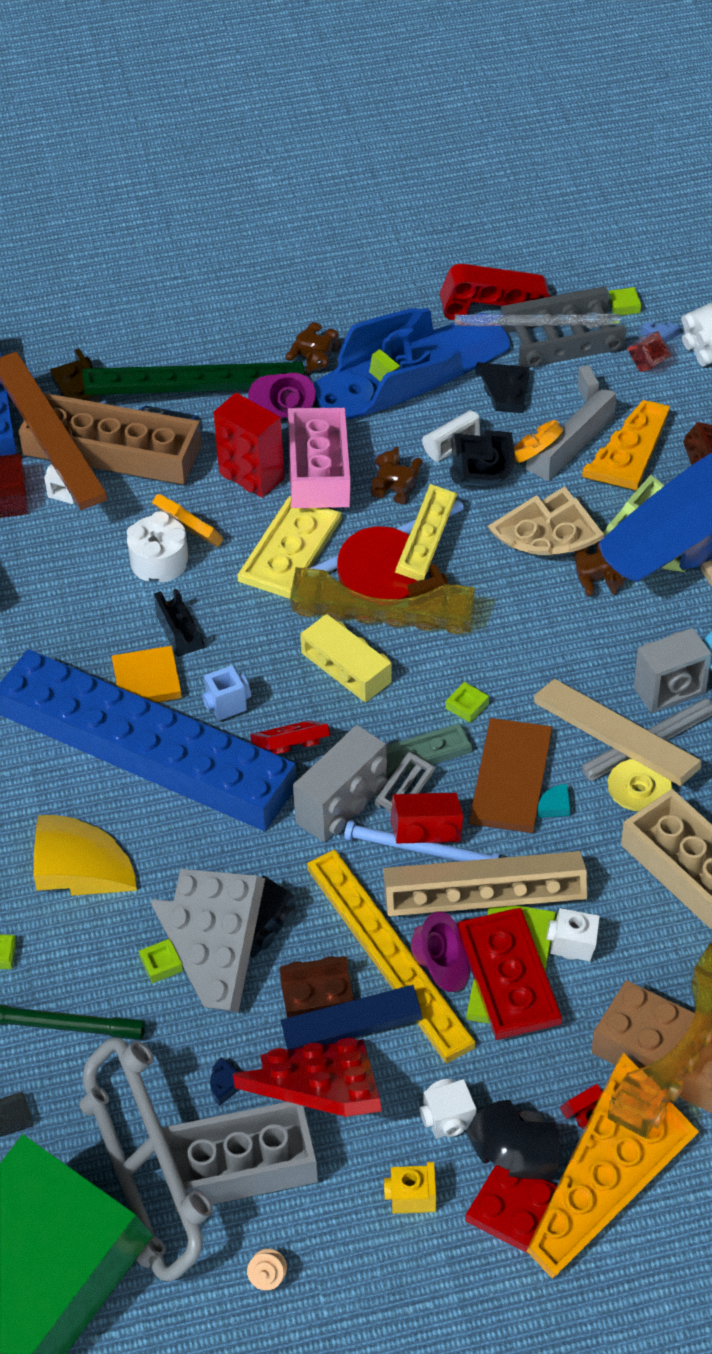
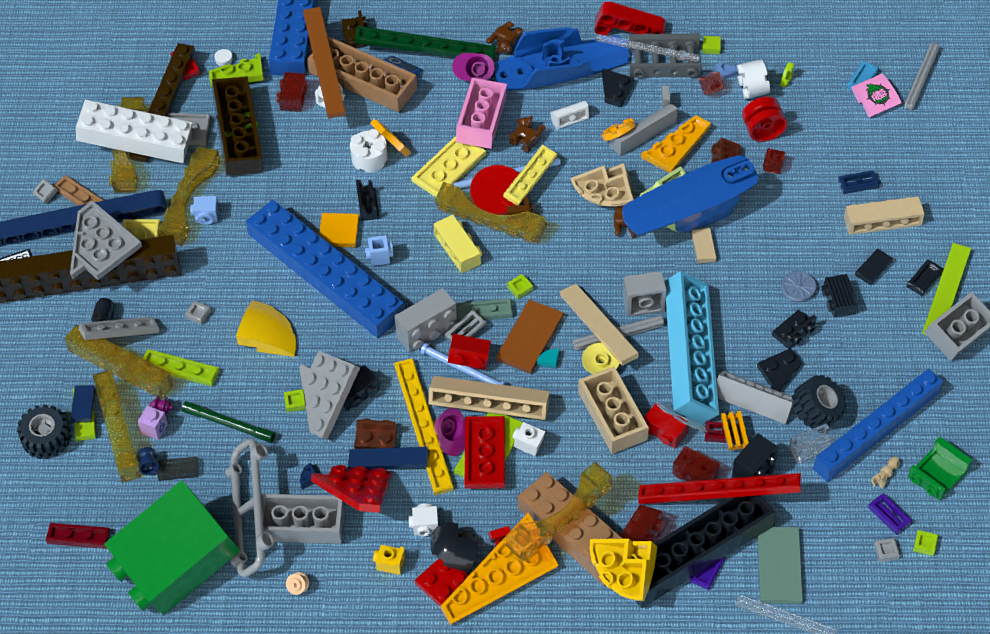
camera: 15 degrees right, 5 degrees up
red brick [213,392,285,498] -> none
red plate [250,720,330,754] -> none
lime tile [369,349,400,382] -> none
black brick [449,430,515,486] -> none

